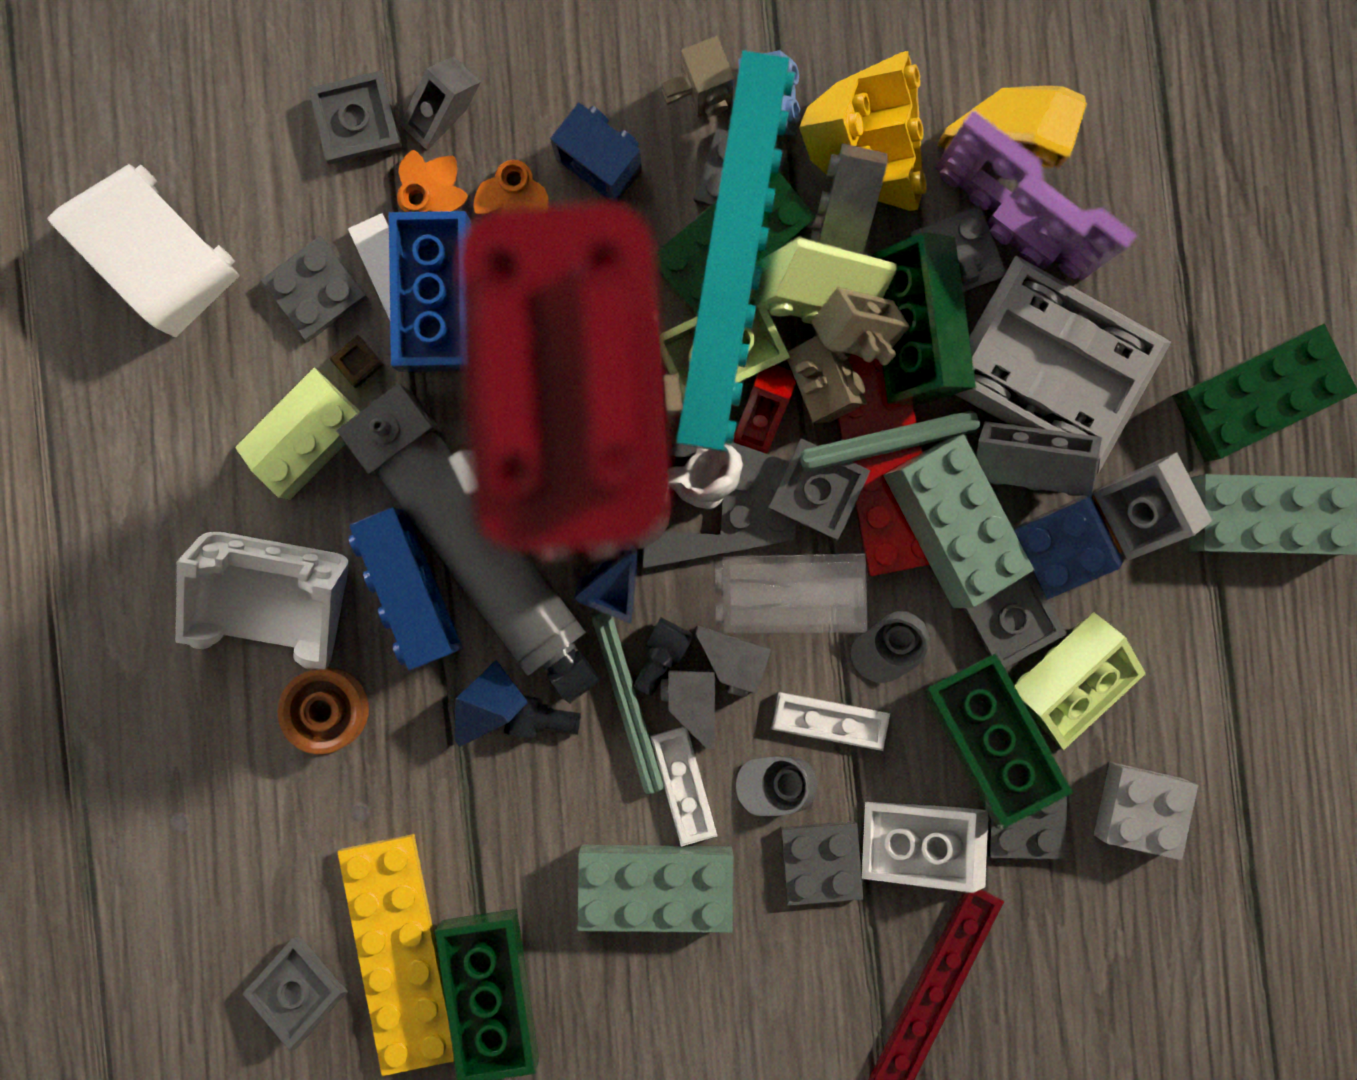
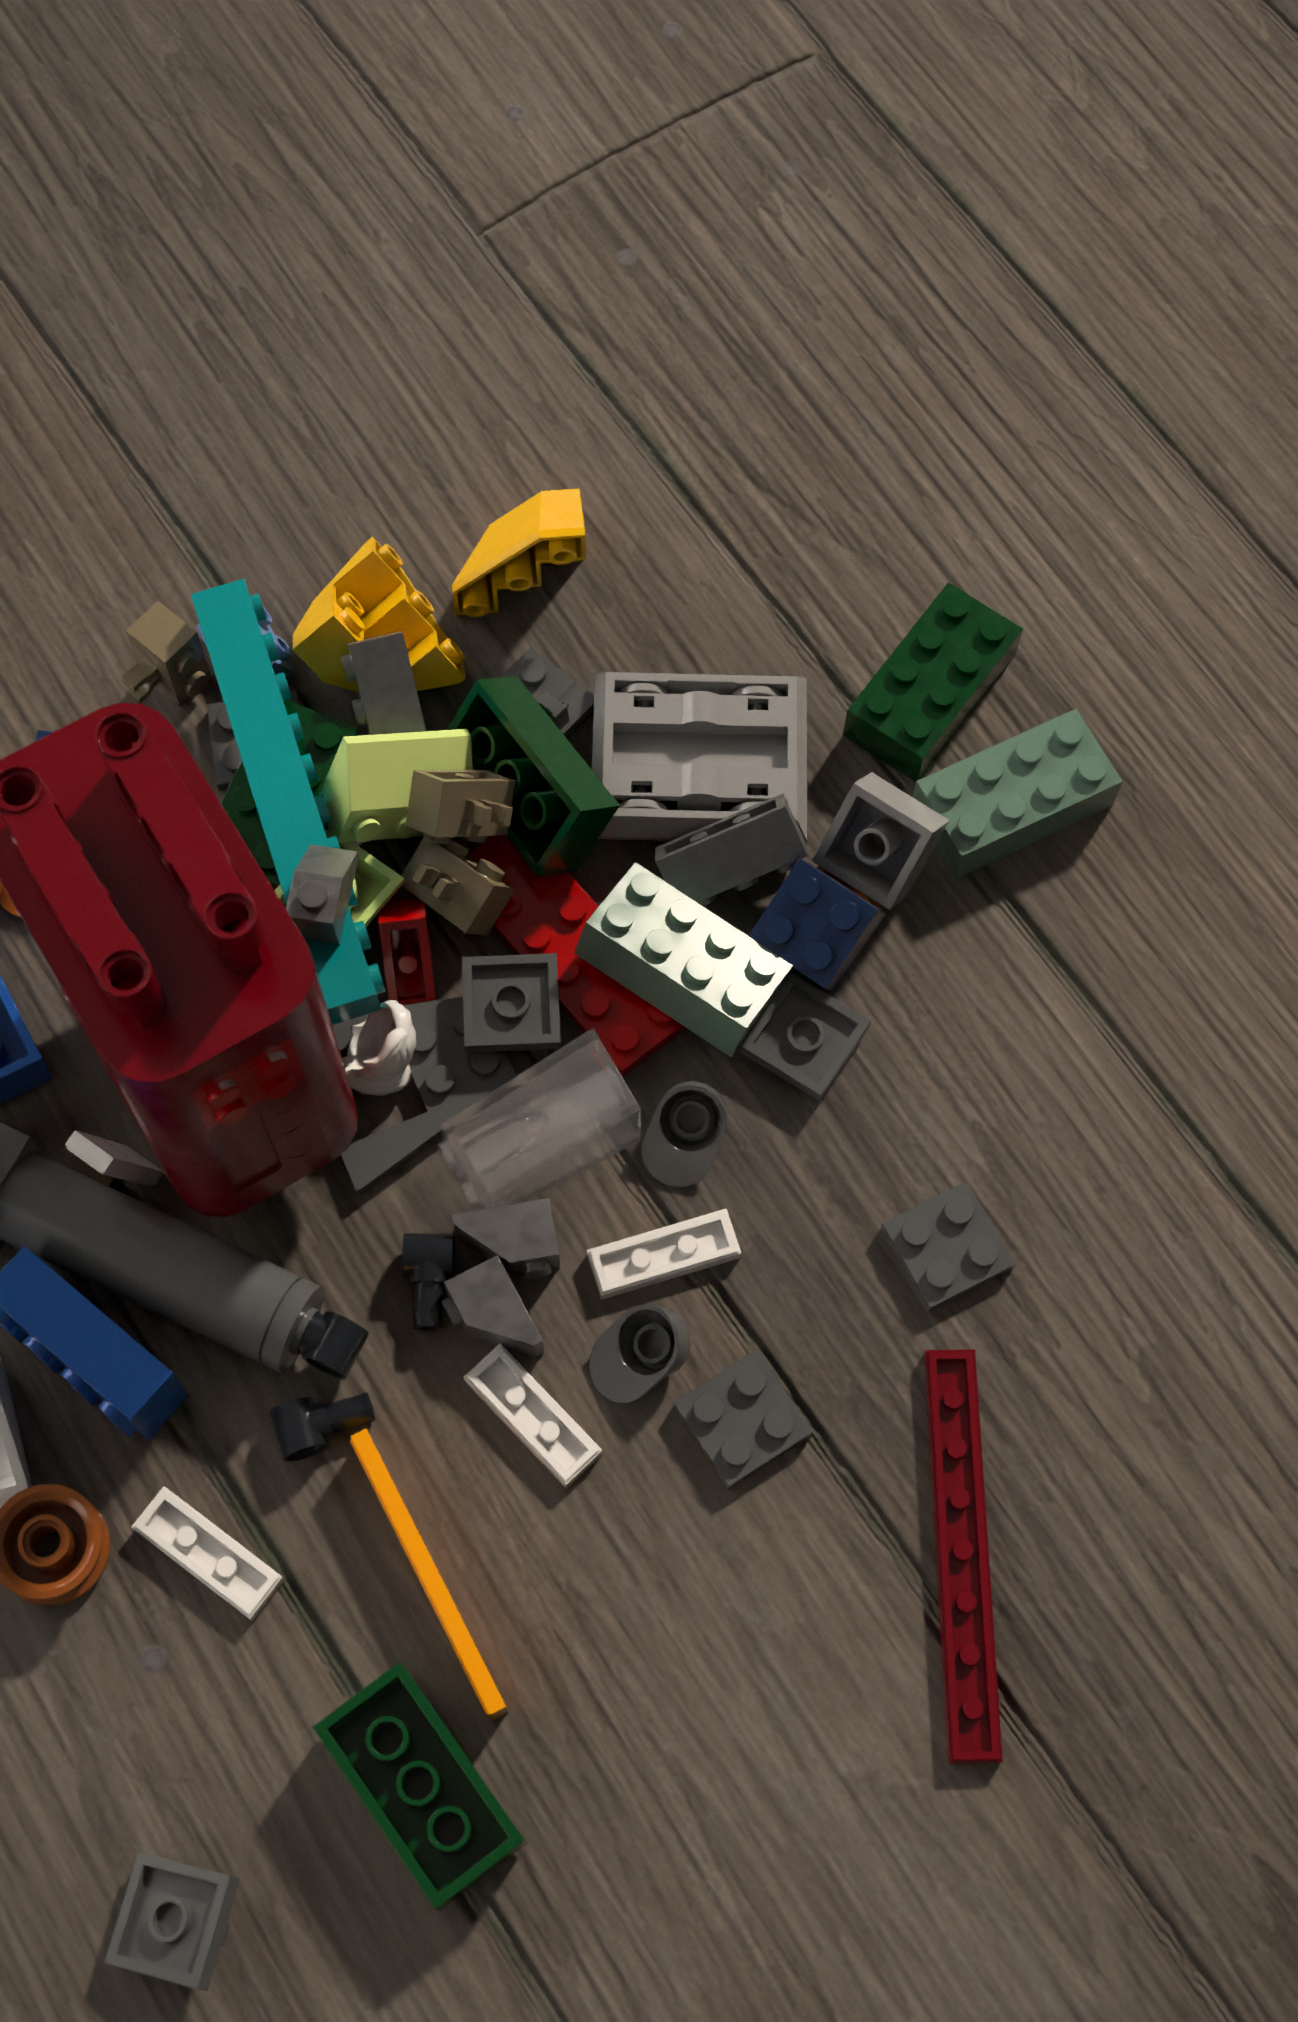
camera: 30 degrees left, 20 degrees down
yellow plate [337,834,454,1076] -> none
dark blue slope [455,660,528,747] -> none
dark blue slope [575,550,637,624] -> none
sand green brick [578,845,733,933] -> none
sand green axle [592,613,664,794] -> none
sand green axle [800,410,980,472] -> none
white slope [862,802,988,893] -> none
dark green brick [923,653,1073,830] -> none
medium lavender piece [935,110,1137,280] -> none
yellowish green slope [1015,612,1146,750] -> none
light grey brick [1094,762,1198,860] -> none
none -> white tile [131,1486,285,1622]
none -> flat silver slope [286,844,359,944]
none -> light orange tile [349,1428,508,1721]

